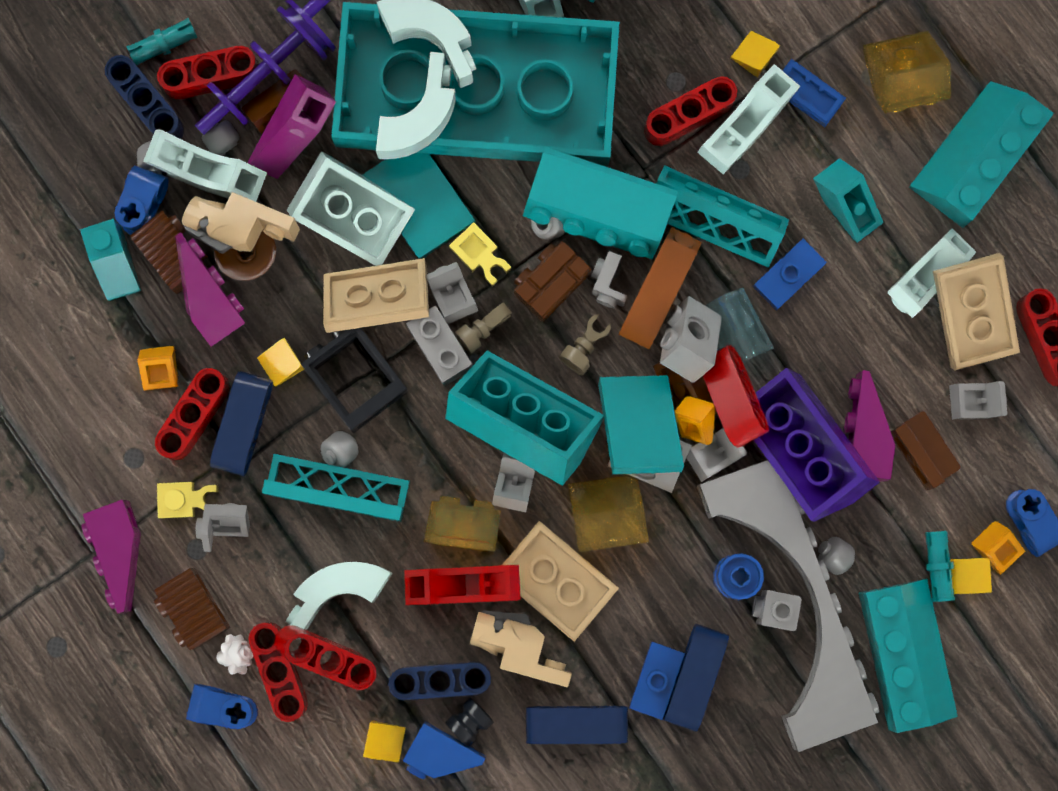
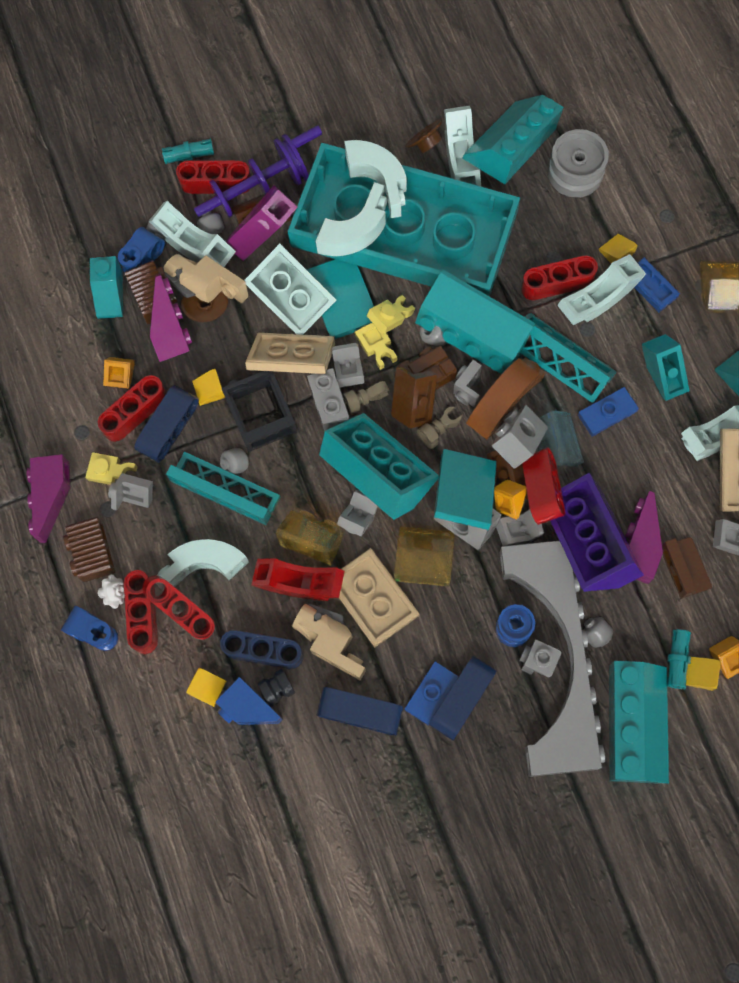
camera: 25 degrees right, 10 degrees down
dark blue beam [105,55,184,139] -> none
none -> light yellow plate [367,295,415,334]
none -> reddish brown panel [391,367,437,428]

